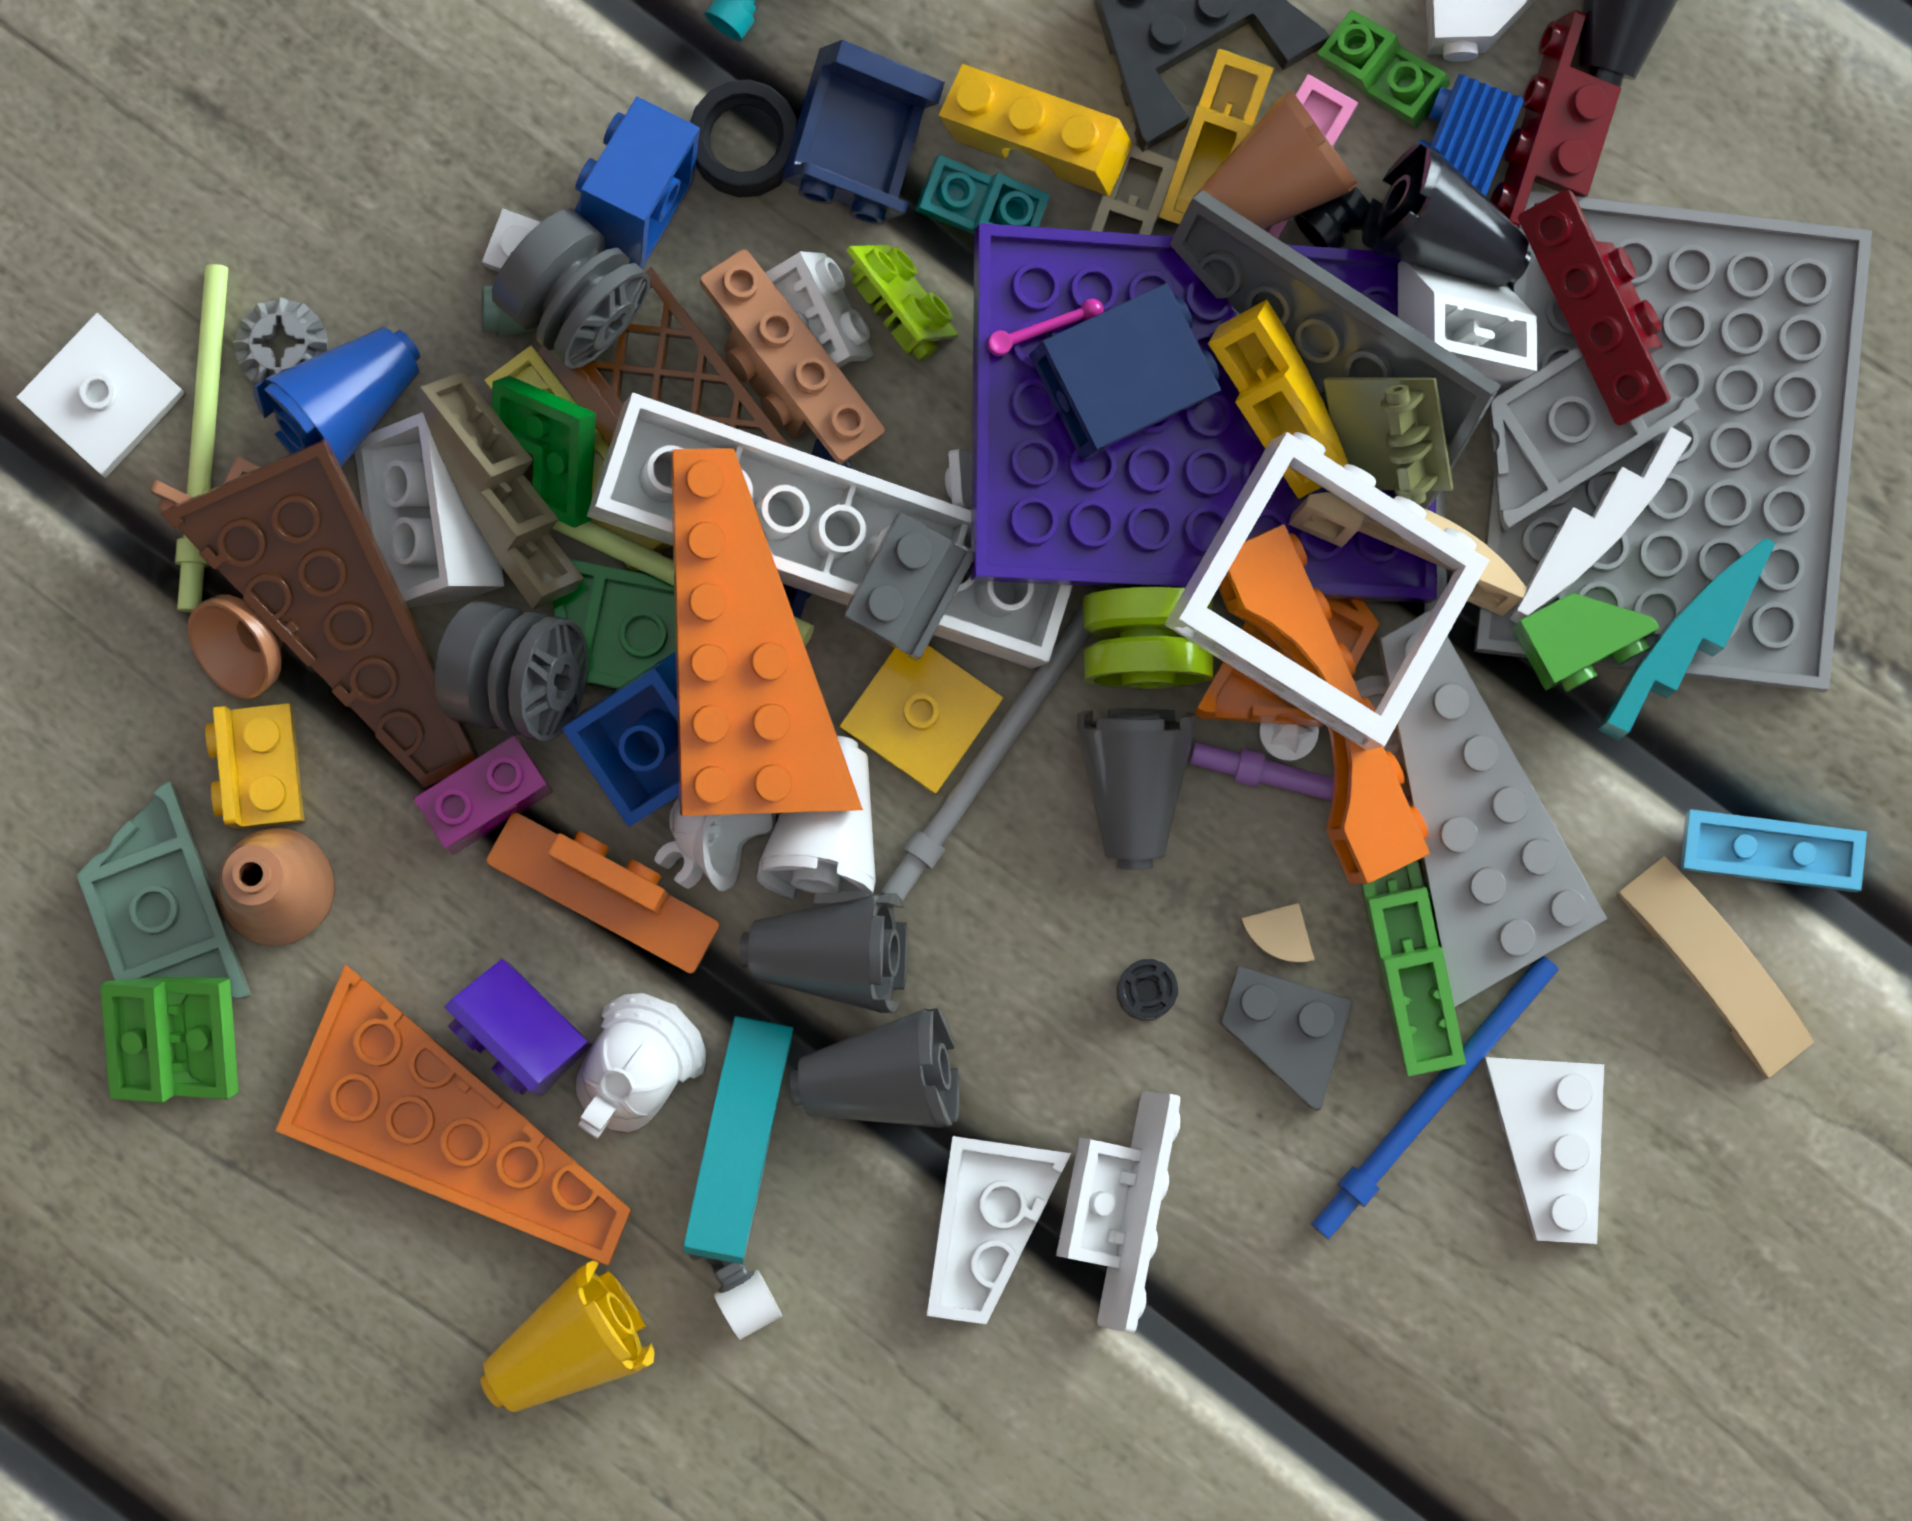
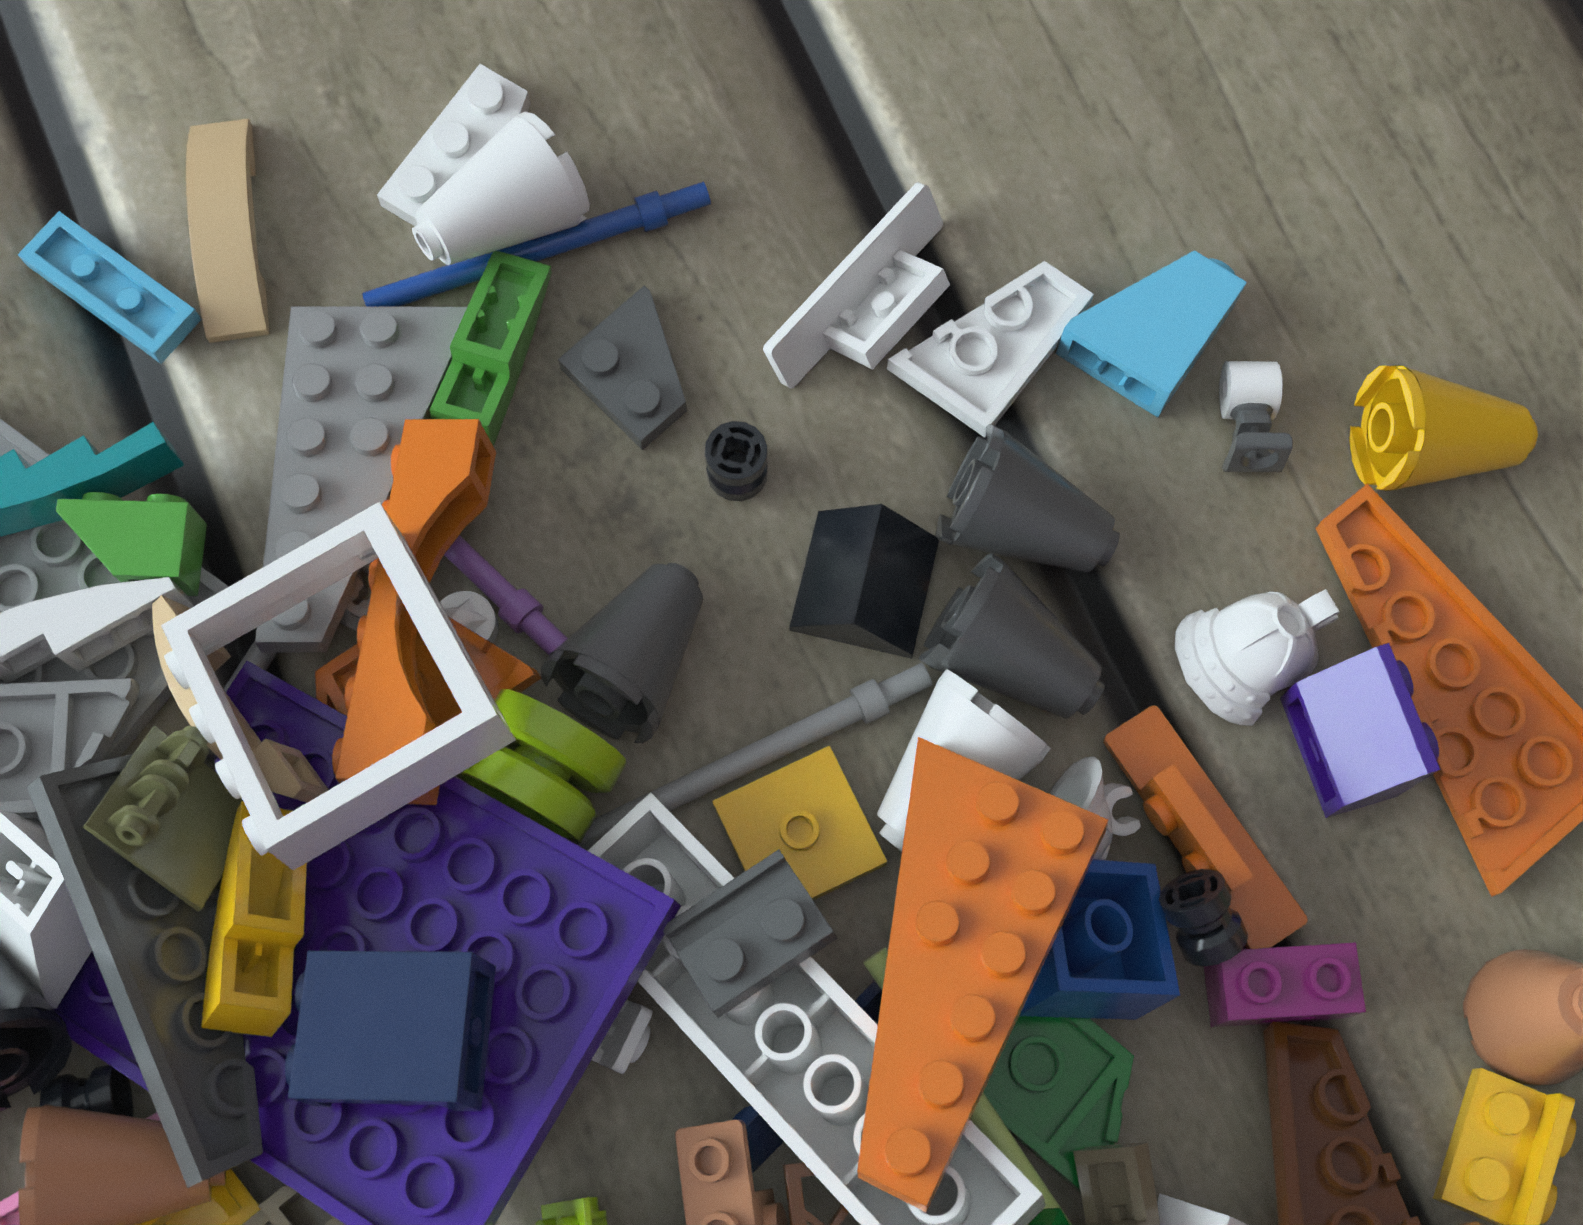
camera: 150 degrees left, 10 degrees down
dark grey wheel [435,601,589,741] -> none
teal slope [683,1016,793,1265] -> none
dark pink hinge [987,299,1104,356] -> none
tan tile [1240,903,1315,963] -> none
none -> white cone [412,112,590,265]
none -> black slope [789,504,939,659]
none -> medium azure slope [1056,250,1247,418]
none -> black wheel [1159,869,1248,967]

